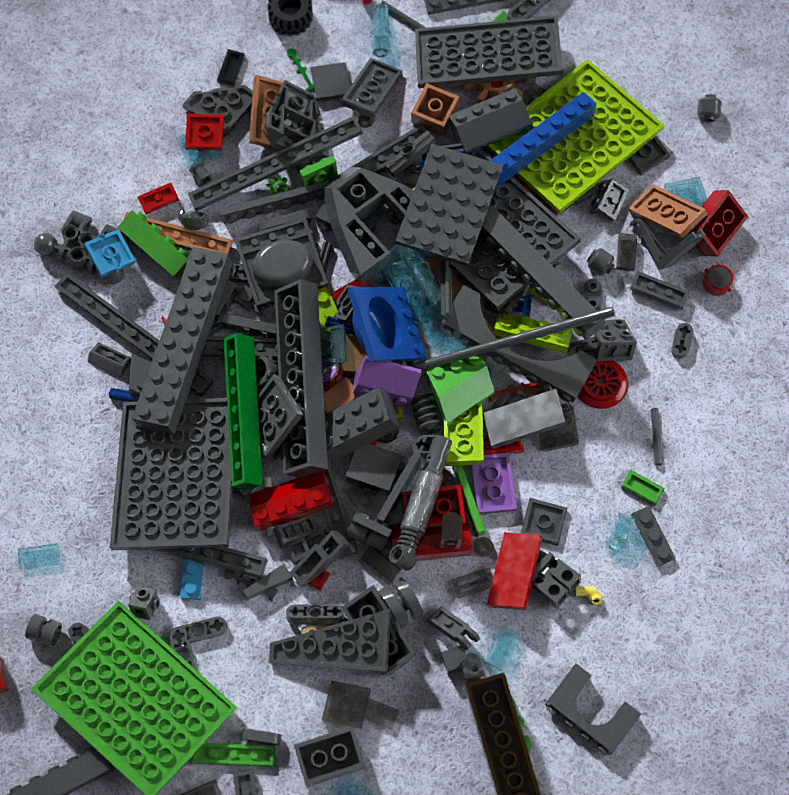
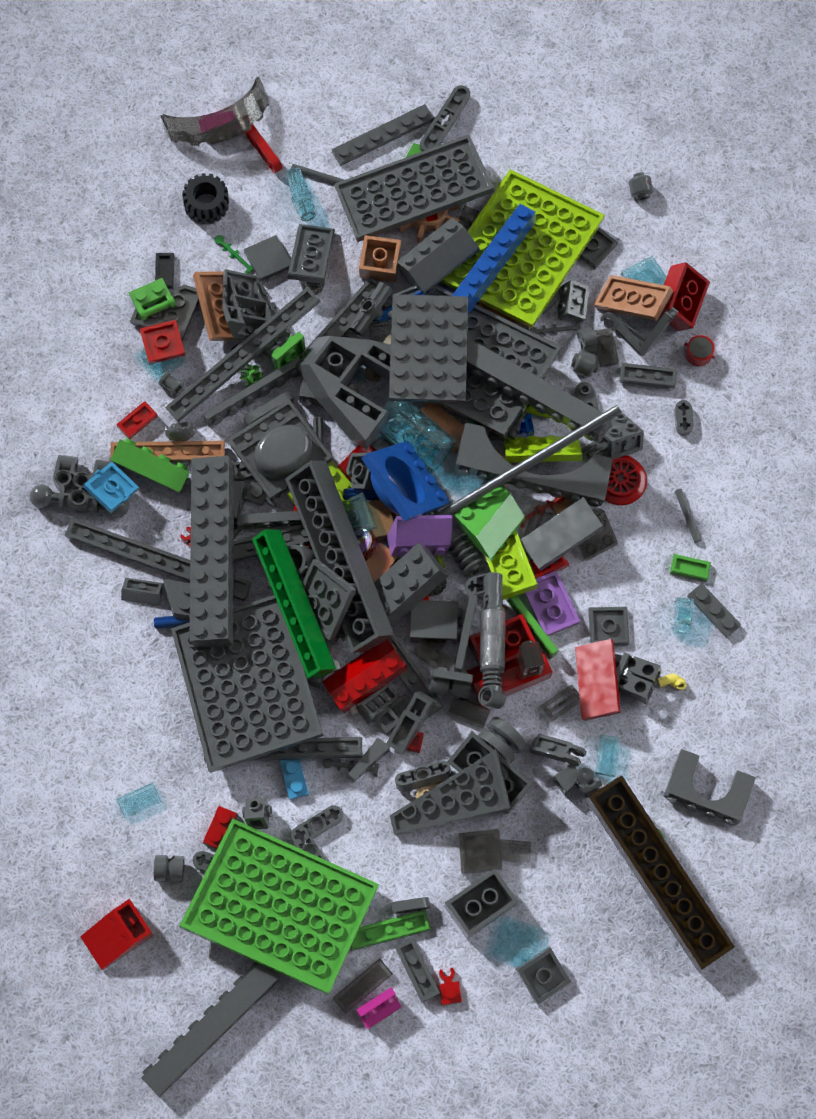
camera: 20 degrees left, 0 degrees up
dark grey axle [440,260,452,320] -> none
clear smoke plate [474,537,493,557] -> none
none -> bright green plate [128,278,176,321]
none -> red plate [203,806,237,849]
none -> dark grey piece [529,321,581,336]
none -> dark grey piece [577,328,598,353]

